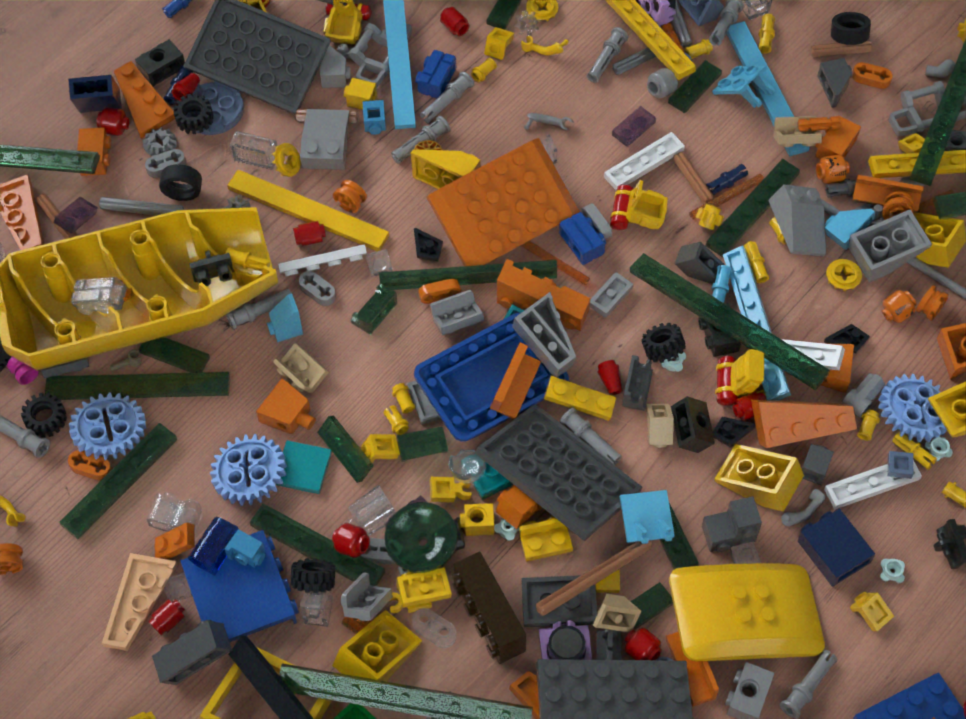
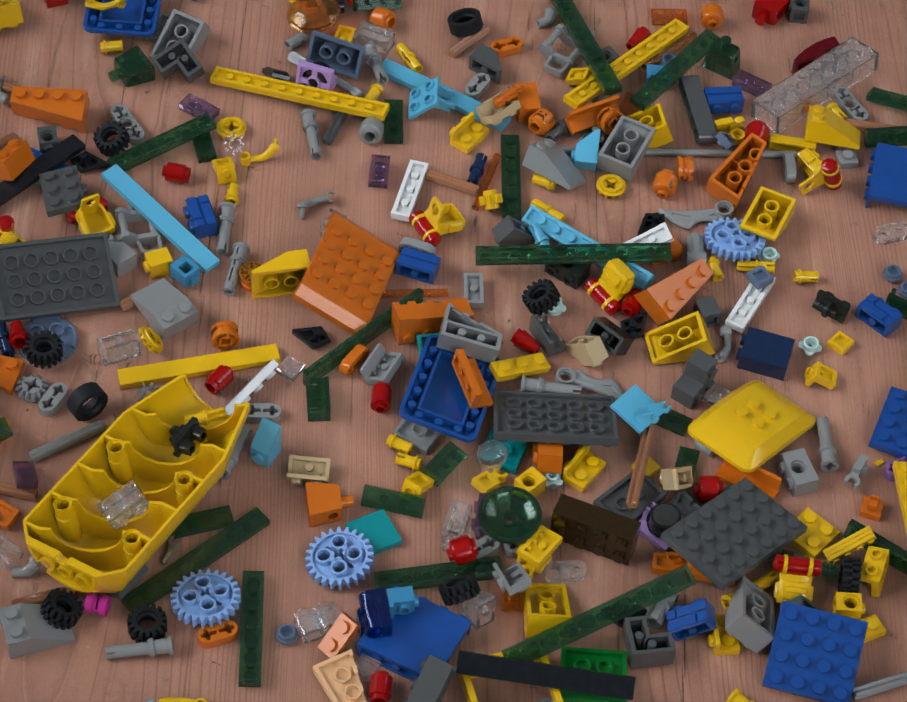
camera: 45 degrees left, 10 degrees down
none -> sand blue plate [276,624,298,645]
none -> red brick [370,382,392,413]
none -> yellow bracket [449,111,489,155]
none -> light grey beam [464,73,490,100]
none -> light grey piece [555,367,624,401]
none -> light grey piece [658,200,734,230]
none -> yellow tile [826,330,855,356]

